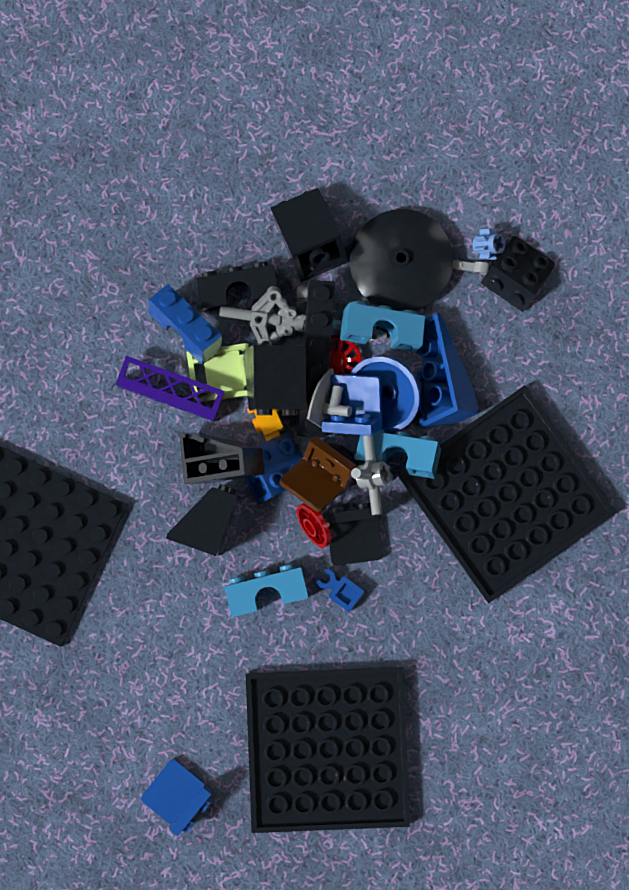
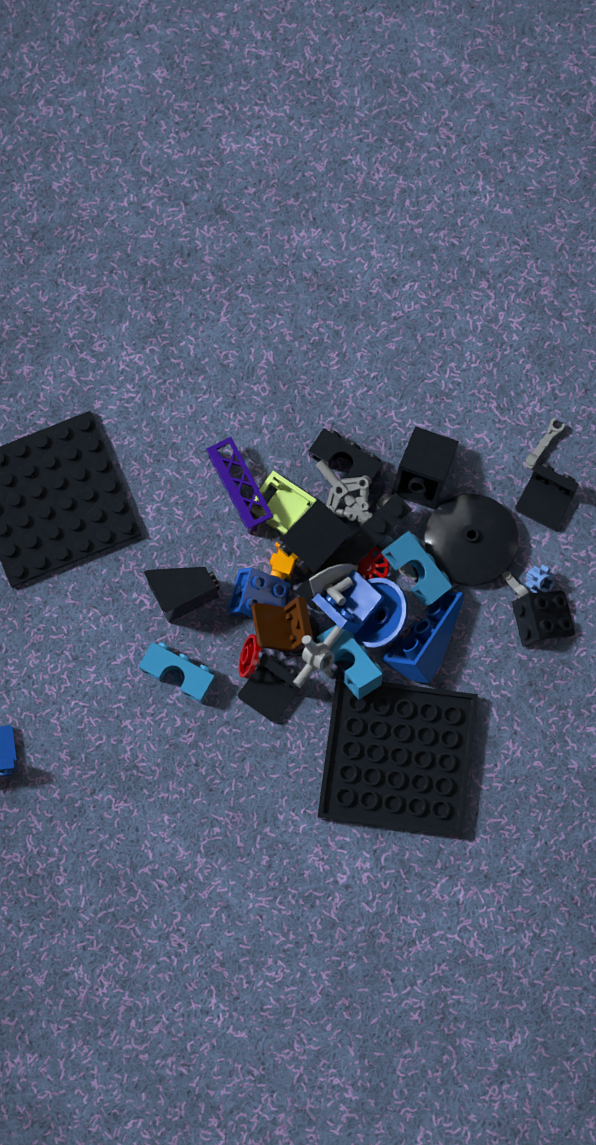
camera: 45 degrees right, 10 degrees down
blue arch [149,284,222,365] -> none
black wedge [179,432,265,484] -> none
black plate [245,667,410,833] -> none
blue plate [316,569,364,612] -> none
none -> black bracket [515,463,579,530]
none -> light grey piece [524,418,565,469]

